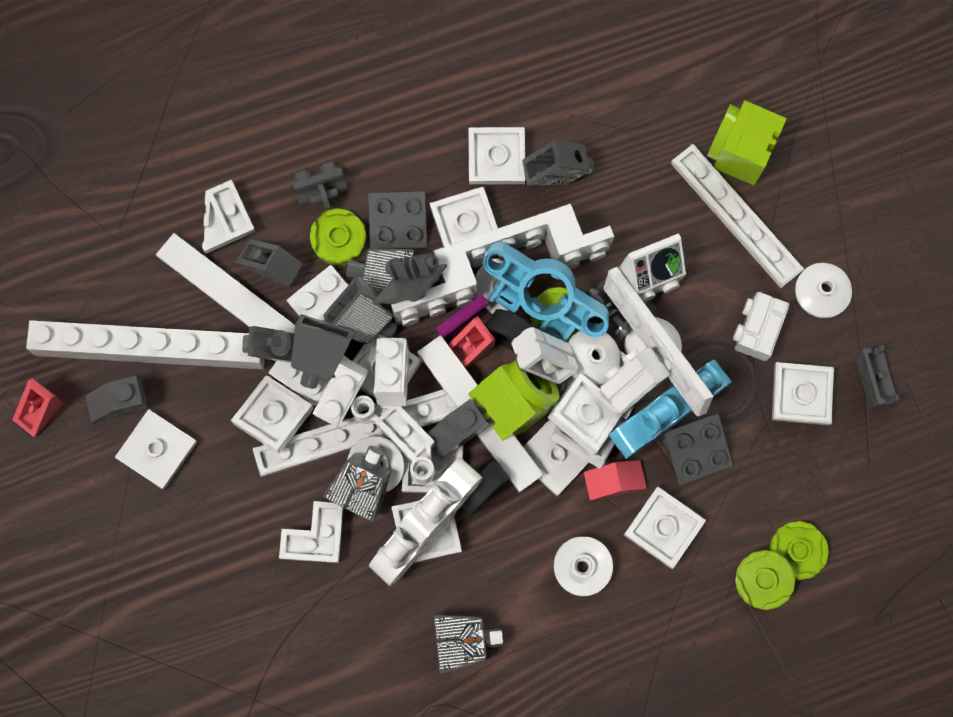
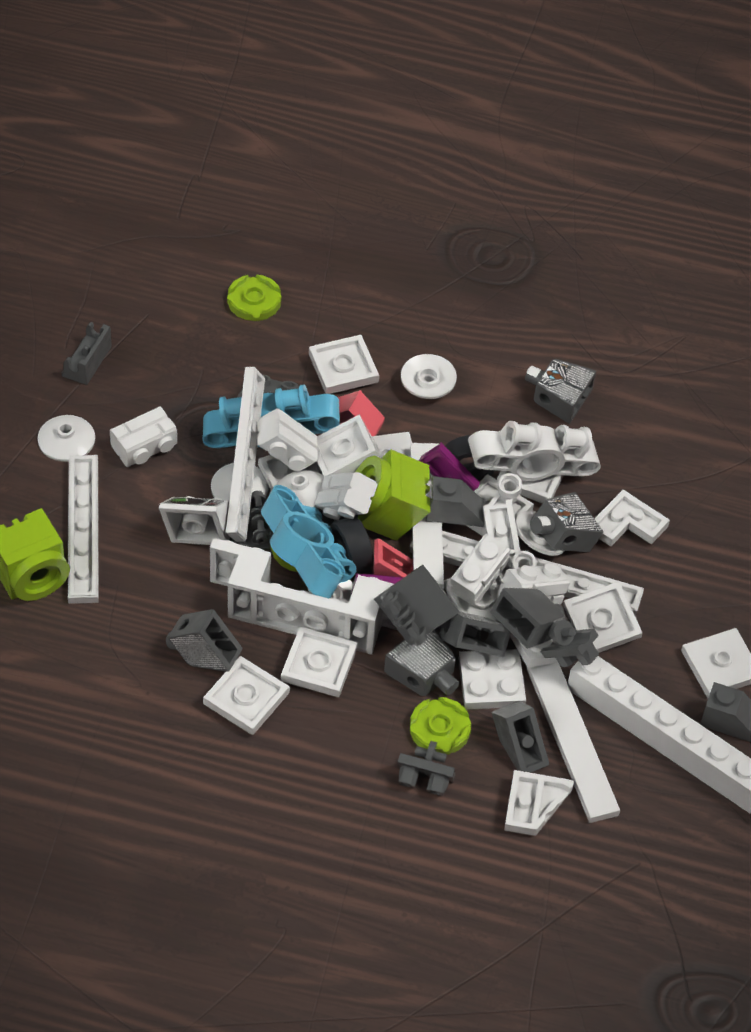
camera: 145 degrees left, 25 degrees down
dark grey hinge [368,191,427,249] -> none
lime tile [735,550,795,610] -> none
white plate [772,362,834,425] -> none
none -> magenta tile [419,443,480,491]

